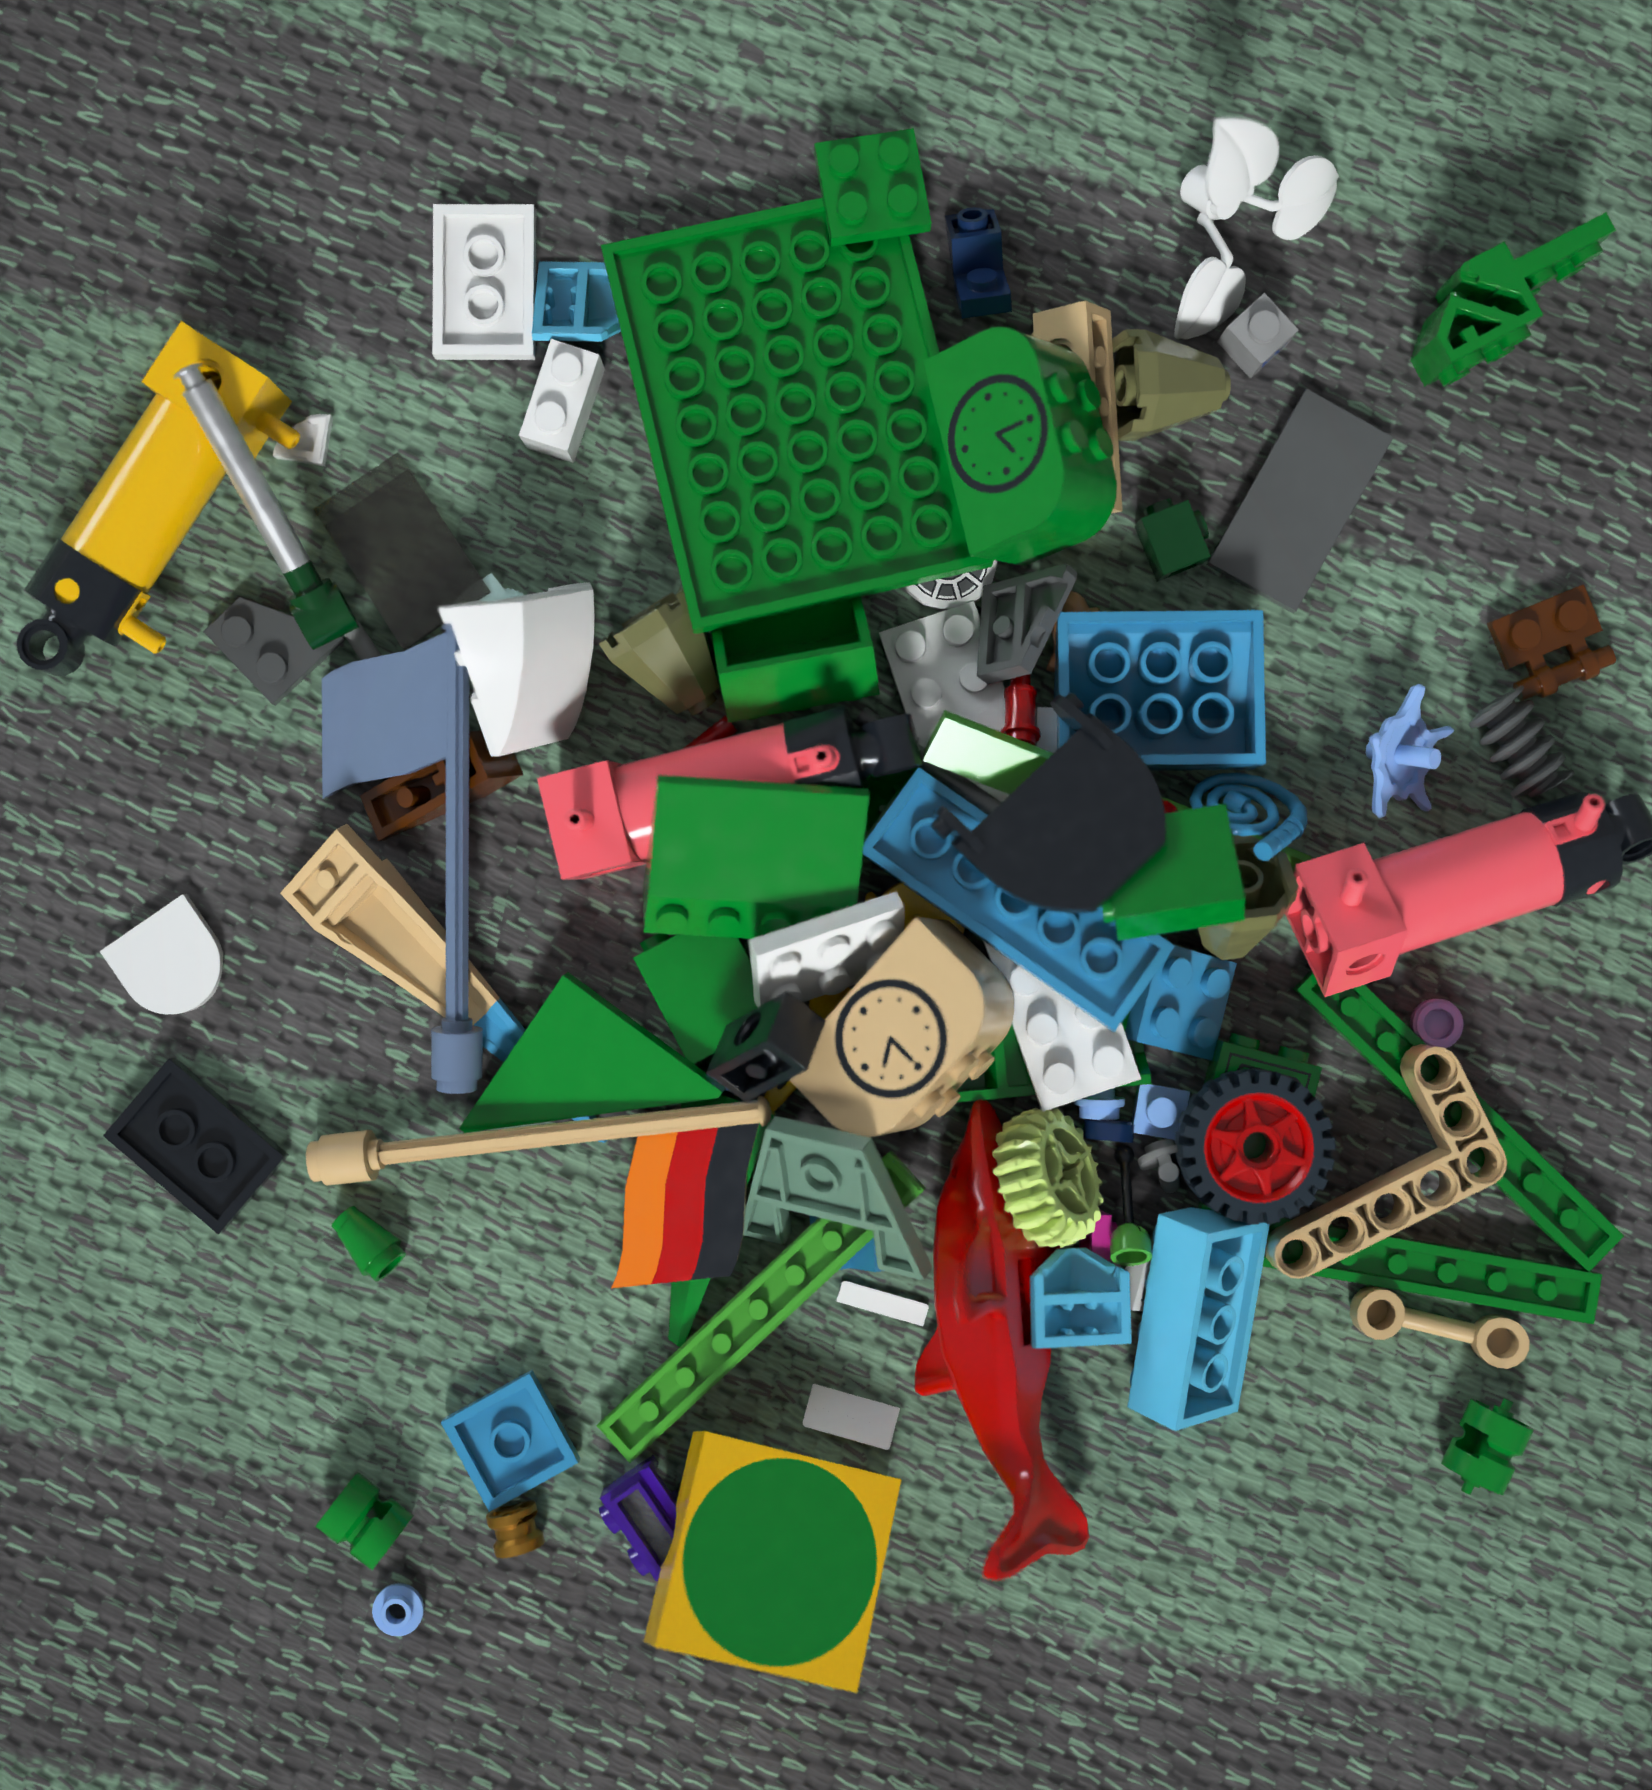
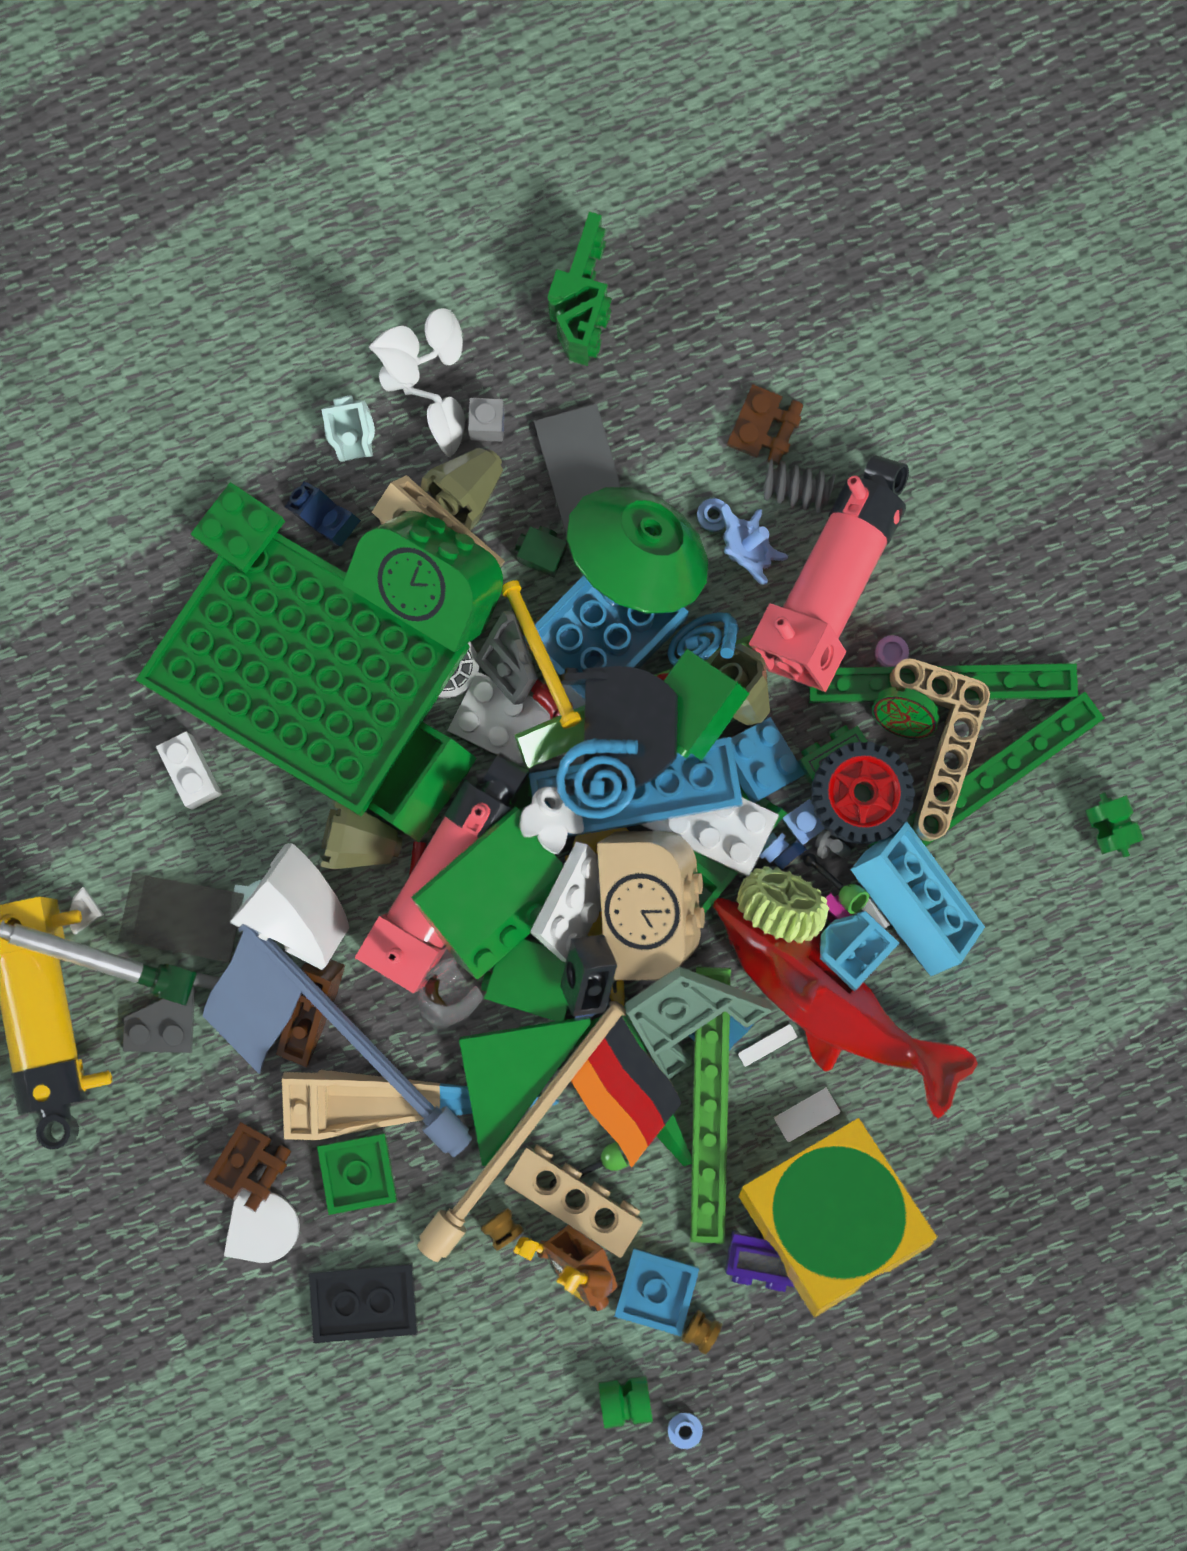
camera: 40 degrees left, 5 degrees down
green cone [331,1206,406,1282] -> none
white plate [432,204,536,360] -> none
medium azure slope [532,261,621,342] -> none
tan piece [1350,1285,1530,1369] -> none
none -> reddish brown plate [204,1122,291,1212]
none -> green plate [317,1133,398,1215]
none -> light aqua hand [321,395,375,462]
none -> clear piece [418,957,483,1030]
none -> pearl gold wheel [481,1208,524,1251]
none -> yellow bar [502,580,581,728]
none -> tan brick [504,1144,643,1258]
none -> dark orange torso [513,1225,617,1311]
none -> white plate [520,787,584,854]
none -> bright green hinge [550,1141,629,1188]
none -> dark azure piece [556,738,638,819]
none -> green dish [566,487,708,613]
none -> light blue plate [697,498,726,532]
none -> green tile [872,687,940,739]

